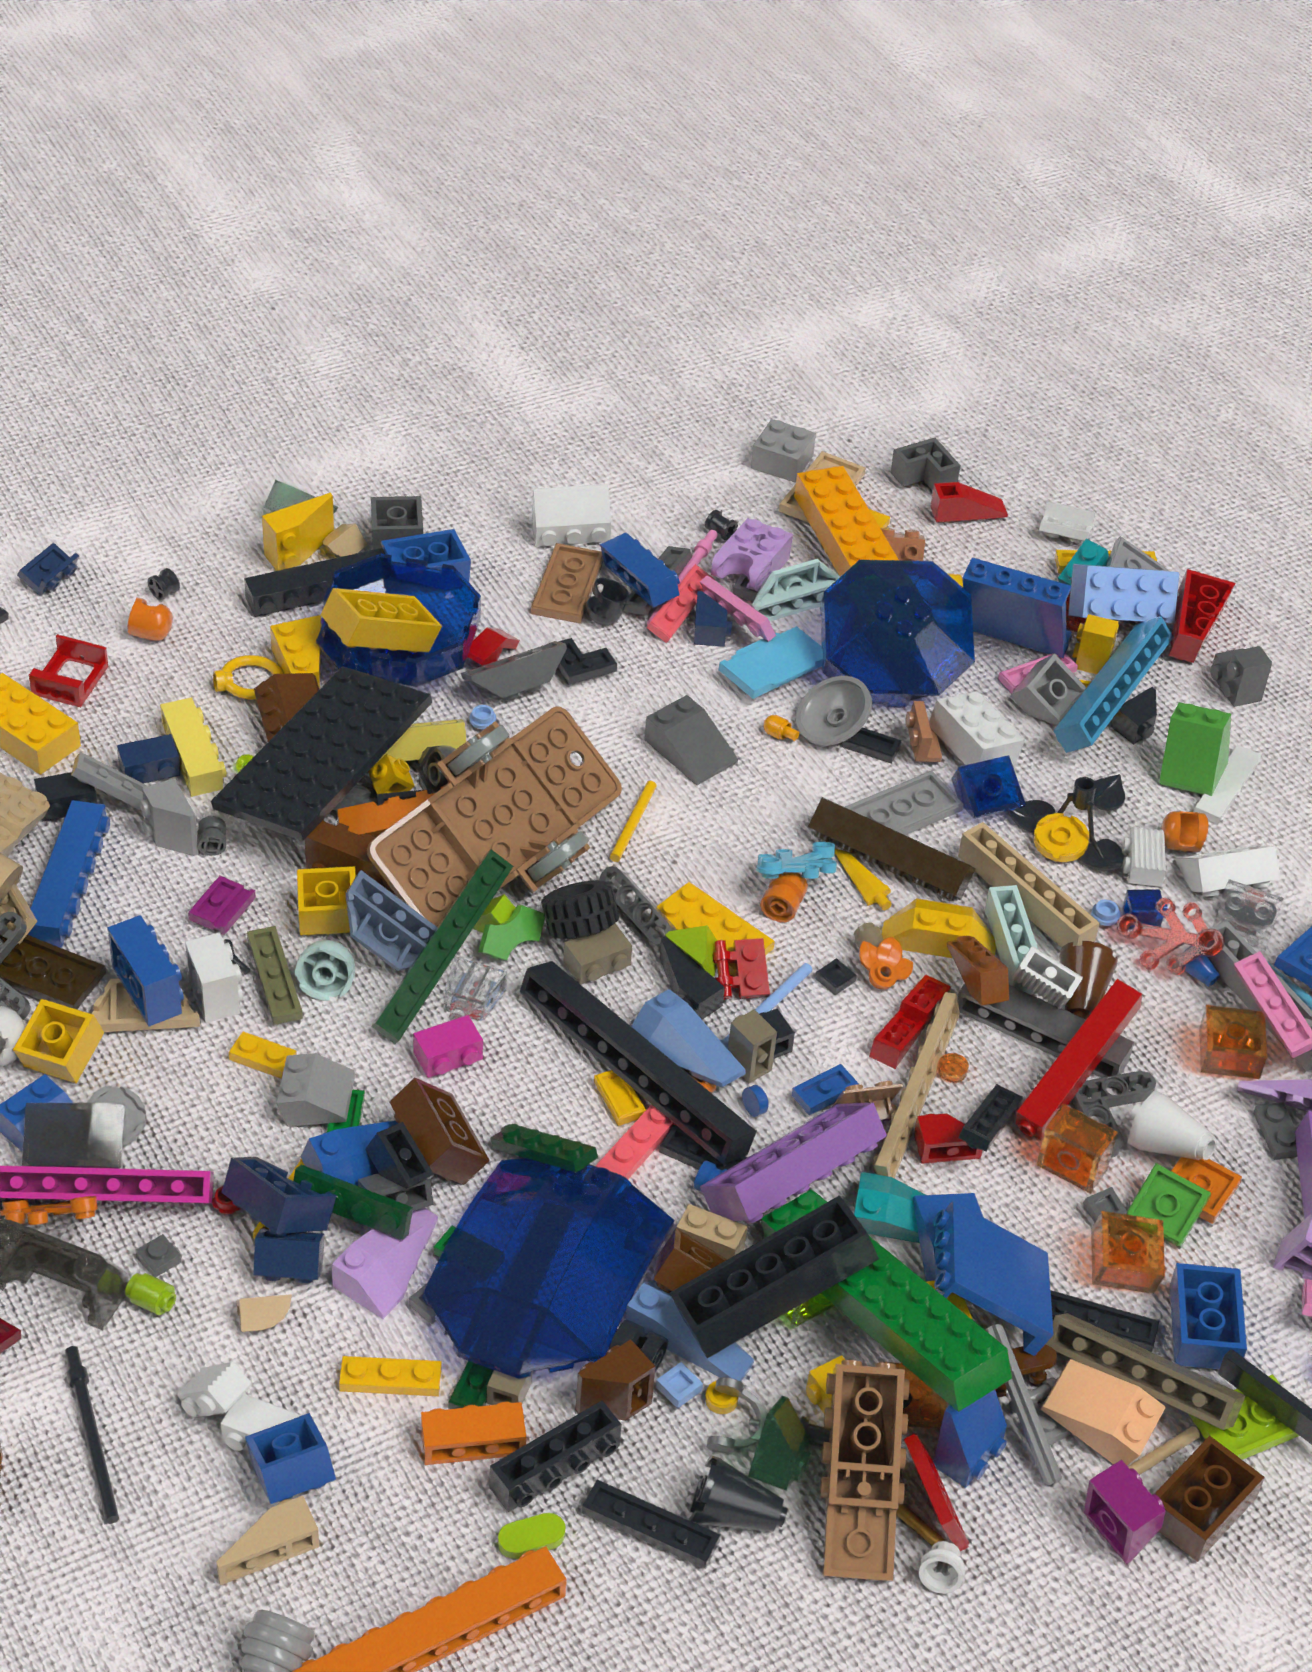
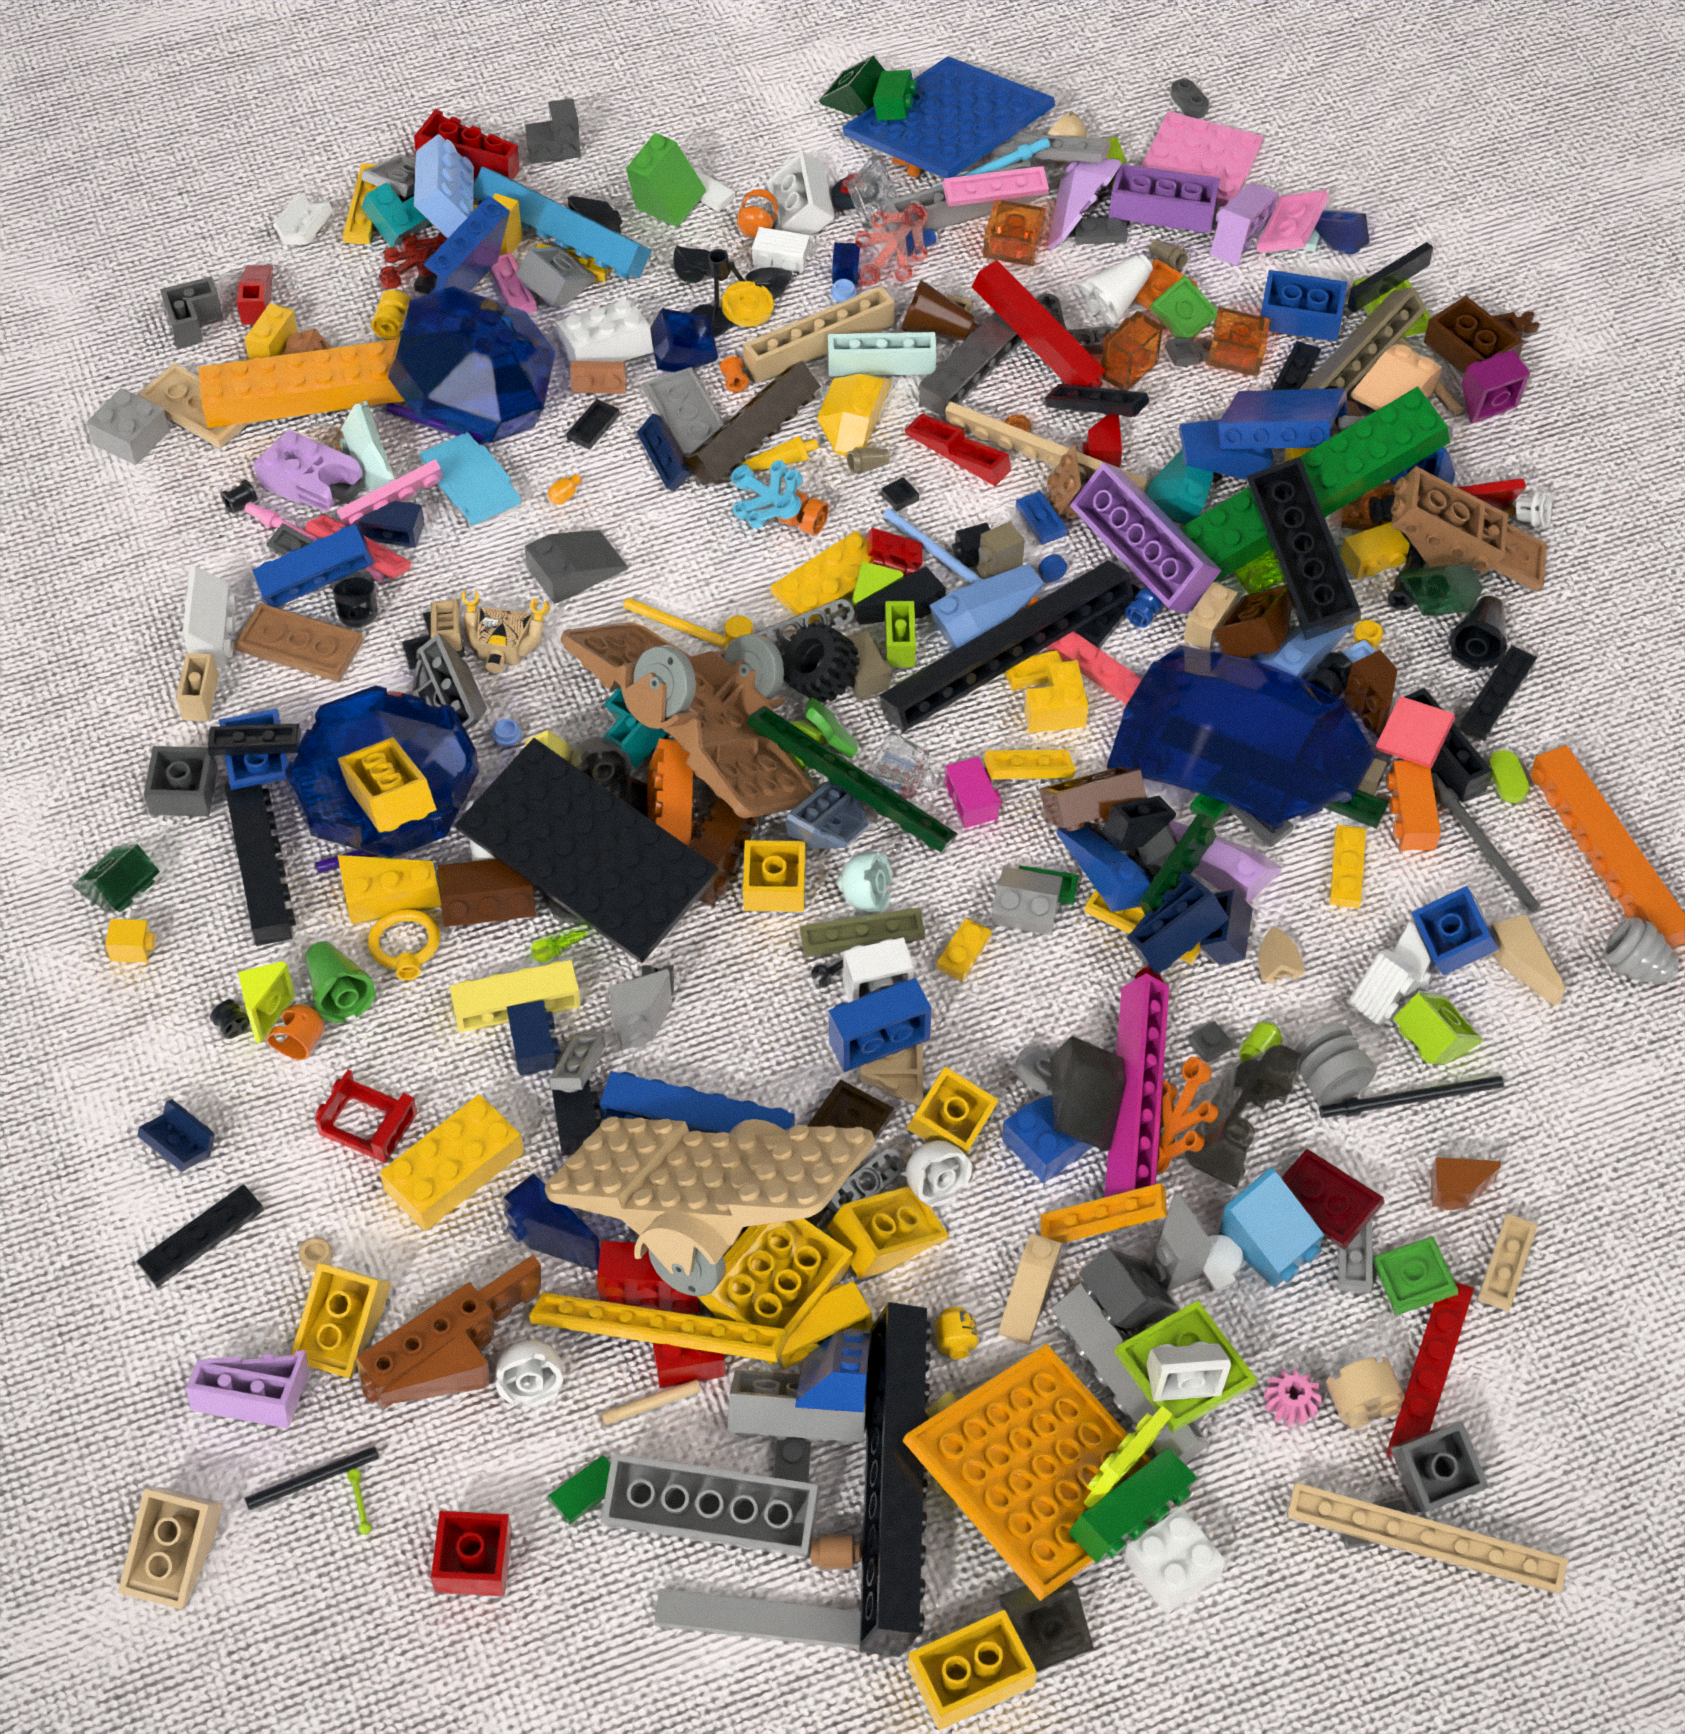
camera: 80 degrees left, 10 degrees up
magenta plate [188,875,256,935] -> none
yellow slope [262,492,334,571] -> none
tan brick [323,523,367,557] -> none
dark green plate [490,1124,598,1173] -> none
flat silver piece [706,1377,768,1453] -> none
light grey dish [796,676,872,746] -> none
orange plate [859,937,913,989] -> none
dark orange slope [947,936,1009,1006] -> none
white brick [1012,946,1083,1009] -> none
none -> yellow brick [105,919,156,963]
none -> tan brick [176,653,219,721]
none -> black tile [207,723,301,756]
none -> neon yellow slope [238,961,296,1043]
none -> yellow brick [244,303,298,360]
none -> bright green cone [305,941,376,1023]
none -> tan slope [431,599,462,651]
none -> tan torso [461,590,550,673]
none -> dark blue plate [637,413,691,491]
none -> orange bush [720,356,749,392]
none -> yellow tile [725,615,753,642]
none -> lime brick [885,601,916,668]
none -> yellow plate [983,750,1076,779]
none -> yellow brick [1024,660,1088,733]
none -> dark tan cone [1149,239,1188,271]
none -> light grey wheel [1291,1023,1376,1106]
none -> coral tile [1376,696,1455,769]
none -> lime slope [1393,992,1484,1065]
none -> dark grey bar [1431,773,1540,912]
none -> reddish brown plate [1493,312,1539,338]

